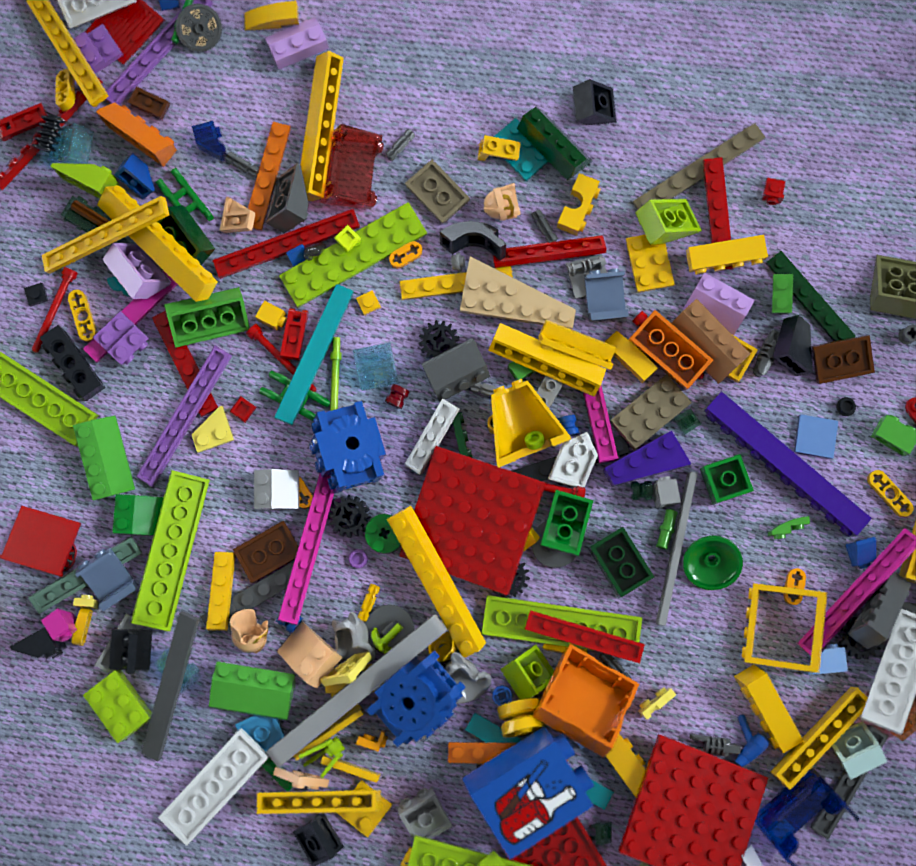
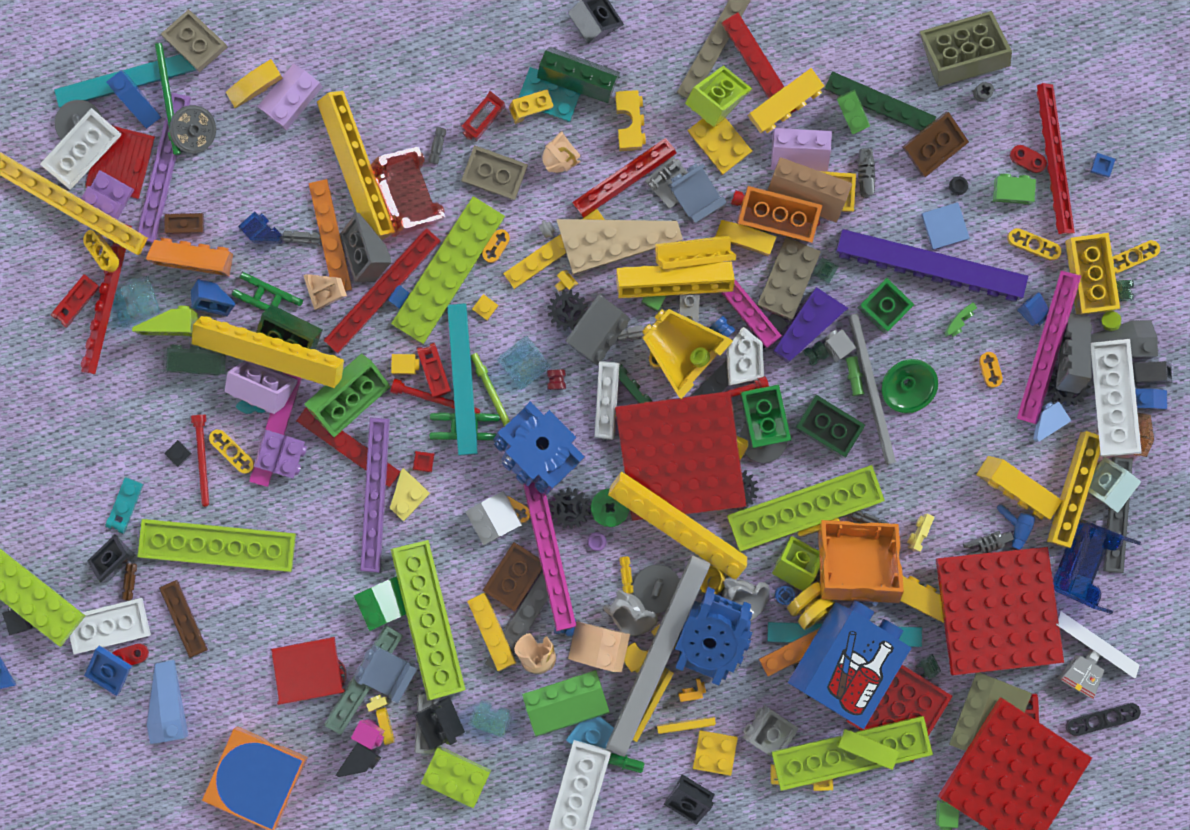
camera: 30 degrees left, 5 degrees up
black piece [31,111,66,153] -> none
black brick [40,324,106,401] -> none
yellow plate [42,196,169,274] -> none
reddish brown axle [70,200,109,226] -> none
bright green slope [73,415,135,500] -> none
dark grey tile [141,611,200,761] -> none
yellow brick [257,790,381,814] -> none
light nougat wing [273,767,329,790] -> none
lime plant [299,736,345,778] -> none
clear smoke arm [303,242,326,261] -> none
light yellow wing [320,652,372,686] -> none
neon yellow tile [334,225,361,252] -> none
lime plant [371,623,403,654] -> none
black arch [440,221,506,260] -> none
red plate [525,610,645,664] -> none
dark grey axle [531,210,558,243] -> none
yellow window [742,583,827,673] -> none
red bracket [762,177,786,205] -> none
black slope [773,315,812,376] -> none
none -> red window [461,91,506,141]
none -> yellow tile [555,270,579,292]

